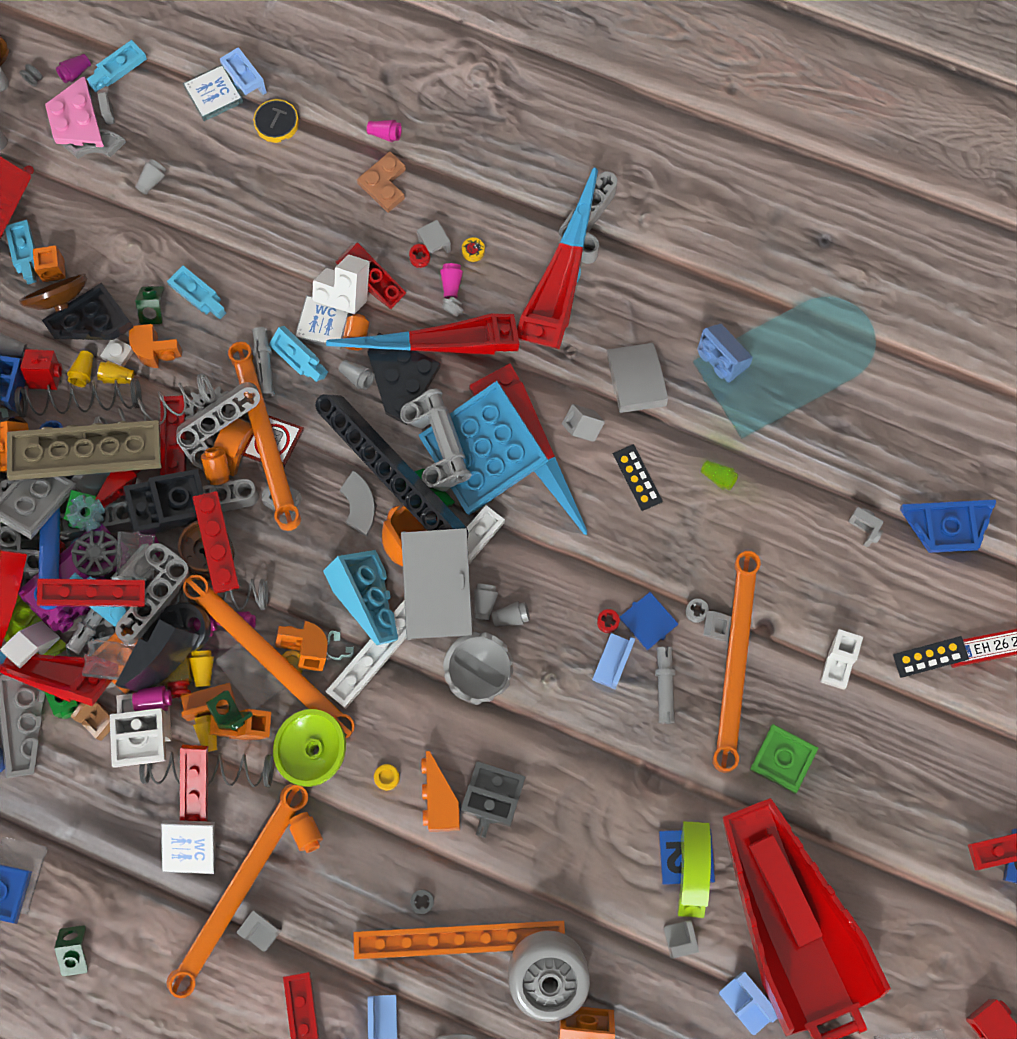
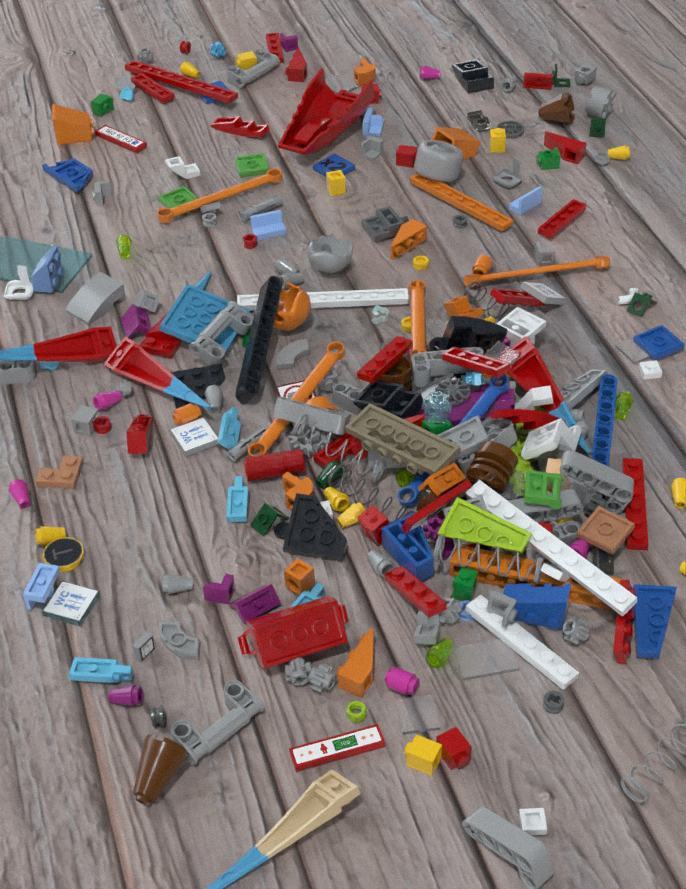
camera: 130 degrees left, 30 degrees down
reddish brown dish [19,273,88,312] -> none
bright pink wing [45,76,104,147] -> none
orange brick [201,447,230,485] -> none
dark green bracket [206,691,253,730] -> none
lime dish [273,709,346,787] -> none
orange brick [275,621,328,671] -> none
white brick [312,254,370,314] -> none
medium azure wedge [323,550,398,645] -> none
light grey container [401,528,473,640] -> none
tile [462,238,485,262] -> none
black sticker [612,444,663,511] -> none
blue piece [619,592,678,651] -> none
lime arch [677,821,711,918] -> none
black sticker [893,636,969,678] -> none
none -> white piece [4,265,33,300]
none -> yellow cone [35,526,66,546]
none -> magenta panel [121,304,151,339]
none -> bright green tile [158,186,199,208]
none -> magenta panel [203,574,235,605]
none -> red slope [210,116,270,137]
none -> magenta panel [229,584,281,623]
none -> red piece [244,448,305,482]
none -> black piece [274,522,289,539]
none -> dark green cone [315,461,344,488]
none -> yellow panel [326,170,346,196]
none -> red brick [396,145,417,168]
none -> white arm [617,288,639,305]

